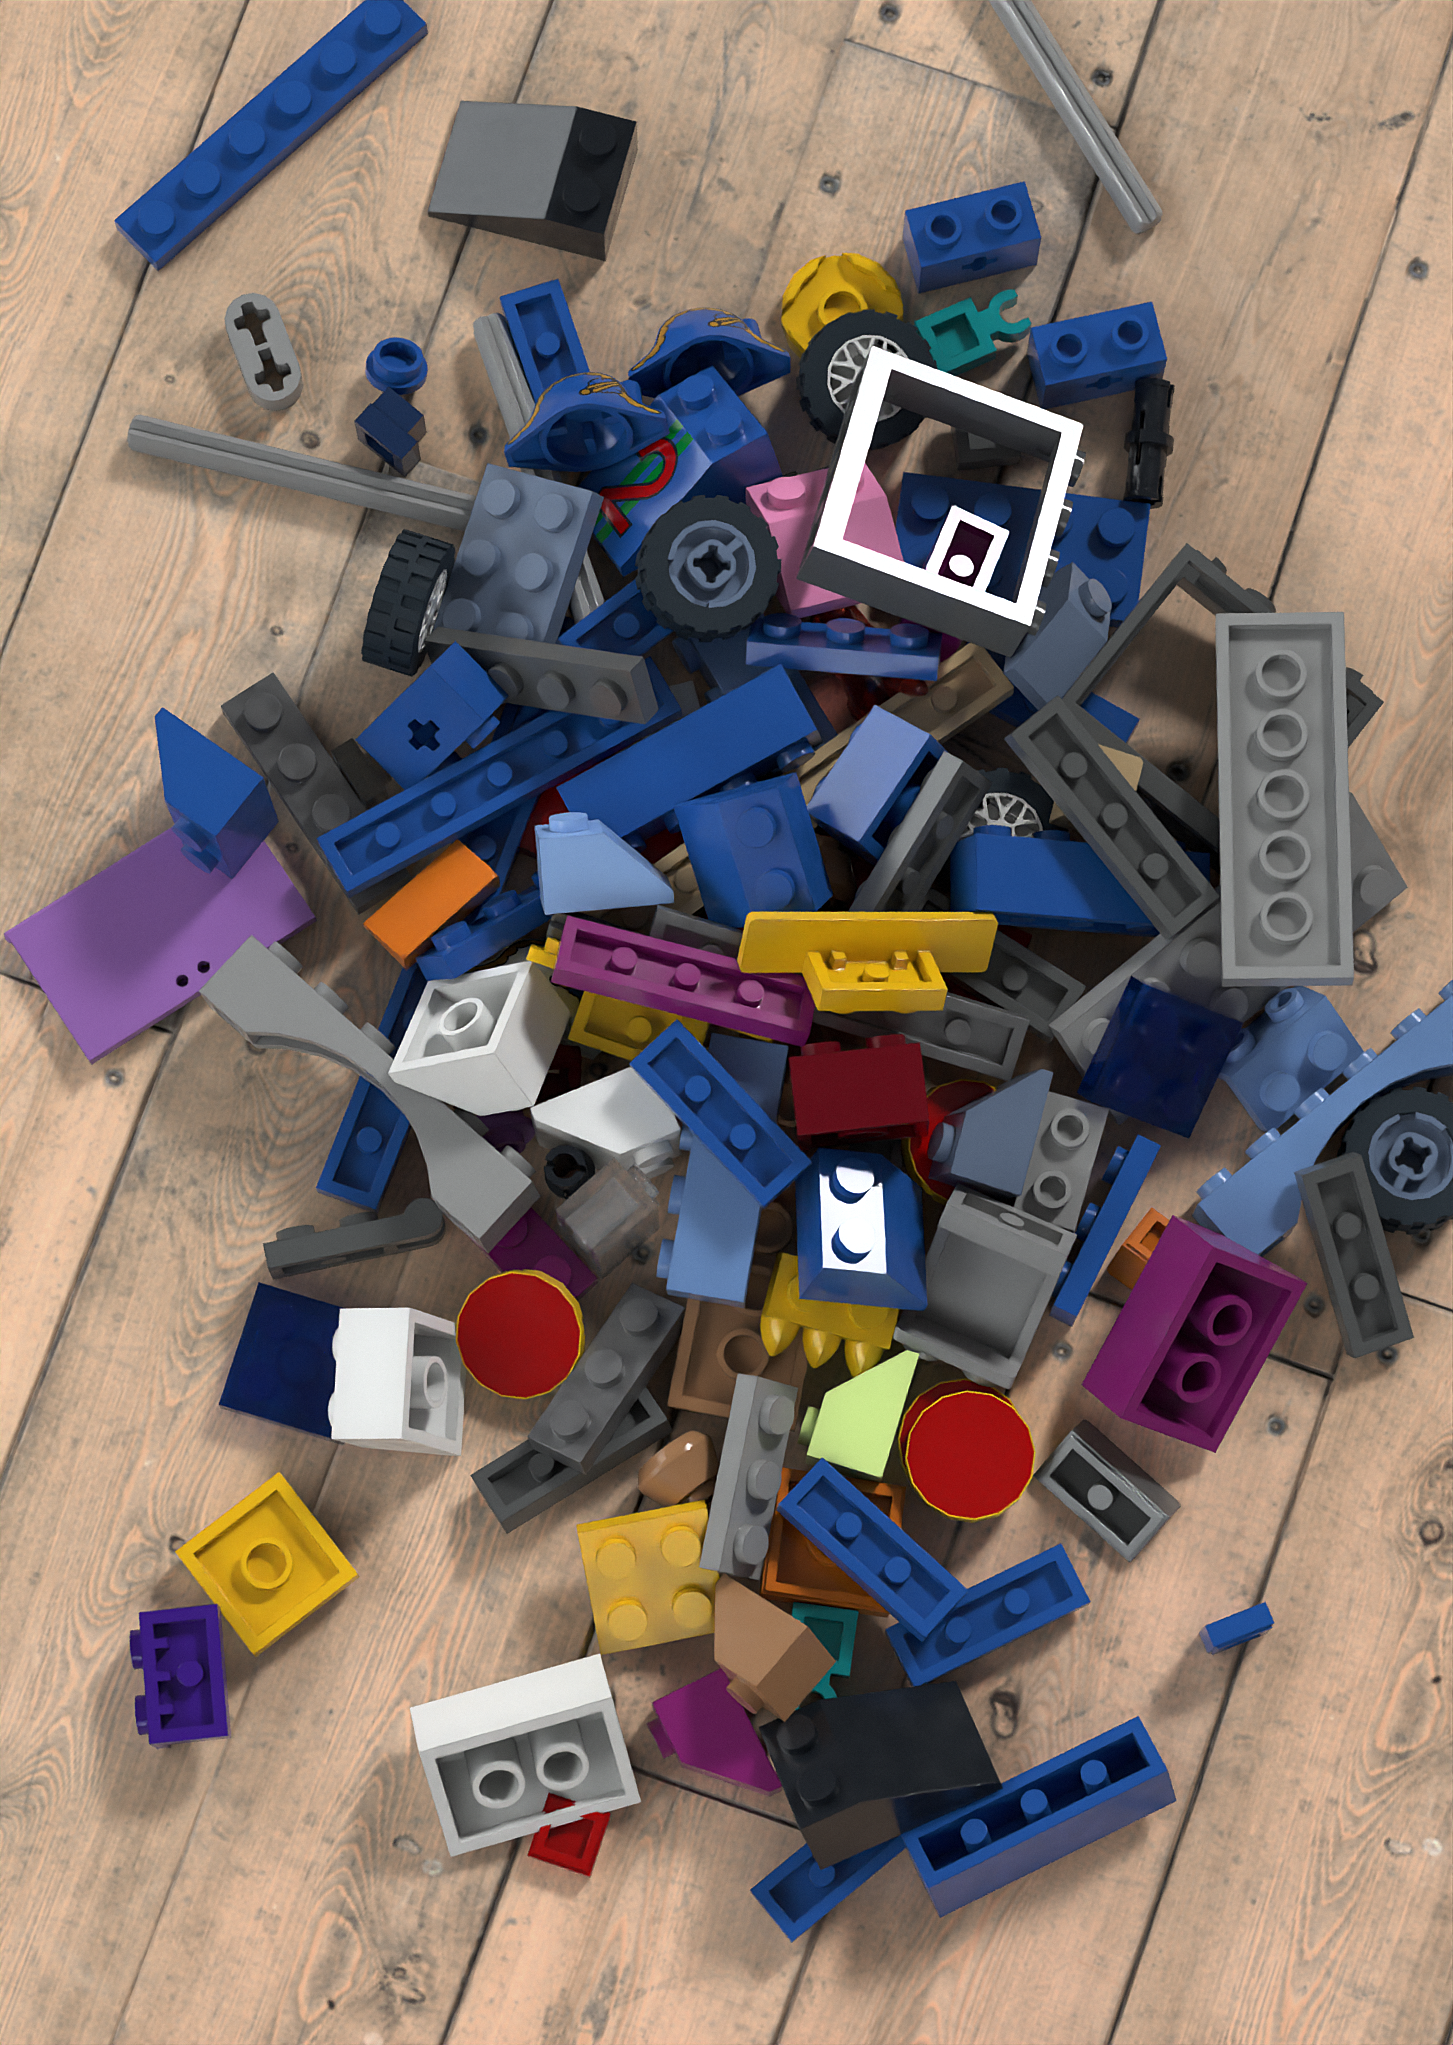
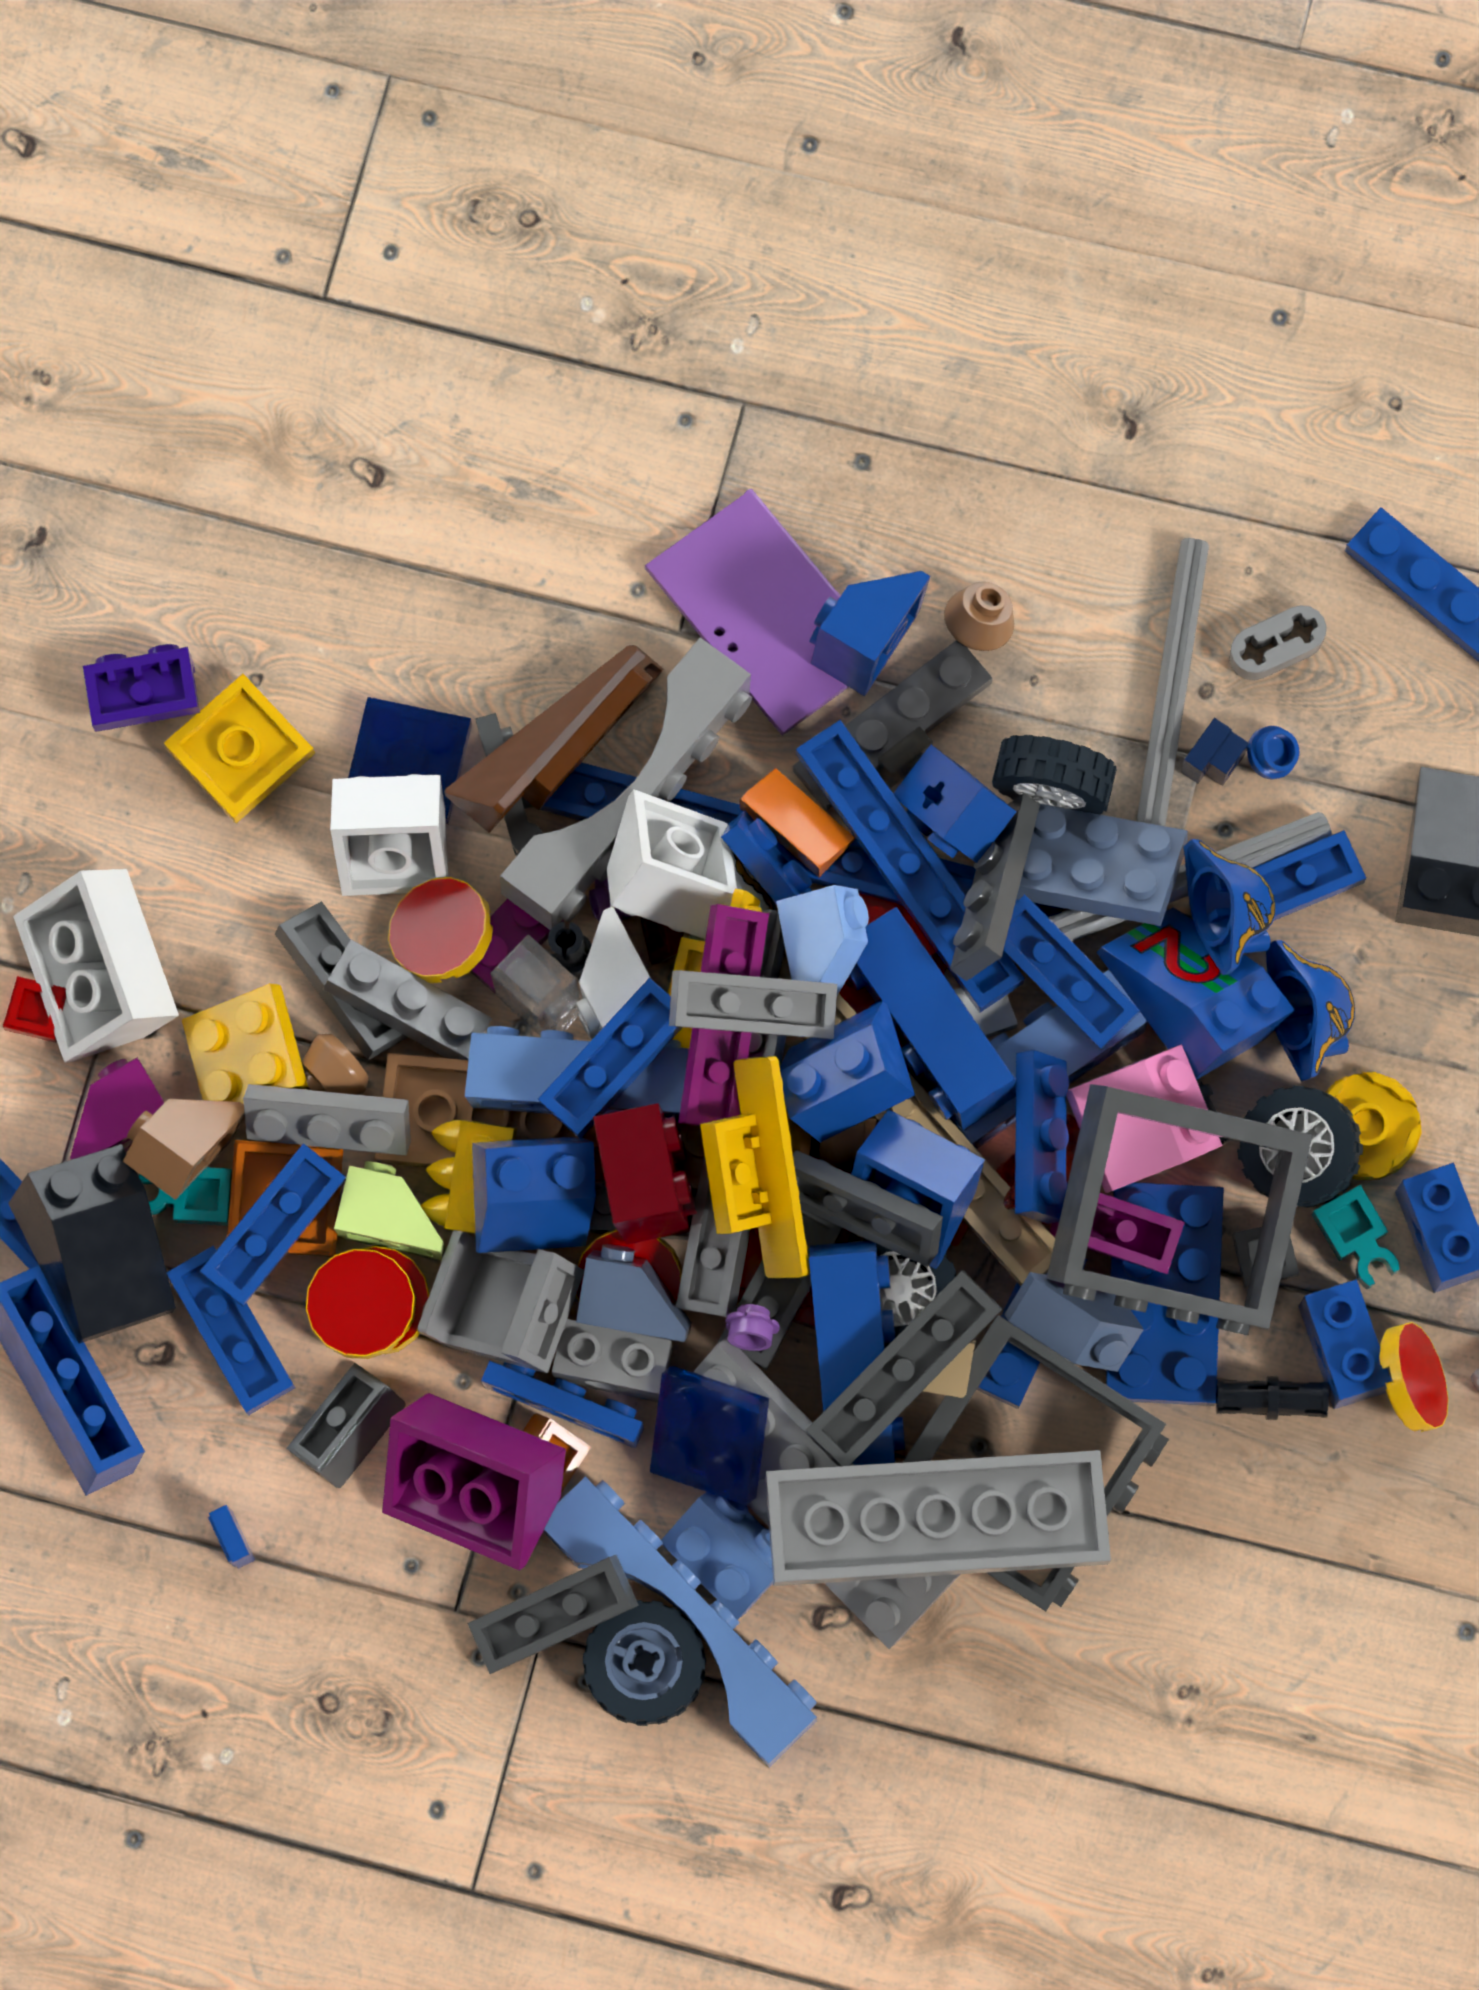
camera: 90 degrees right, 0 degrees up
black wheel [635,495,781,642] -> none
none -> reddish brown wedge [445,645,664,833]
none -> light grey plate [669,970,838,1039]
none -> medium lavender plate [725,1304,779,1351]
none -> medium nougat cone [944,582,1014,651]
none -> red tile [1379,1322,1449,1433]

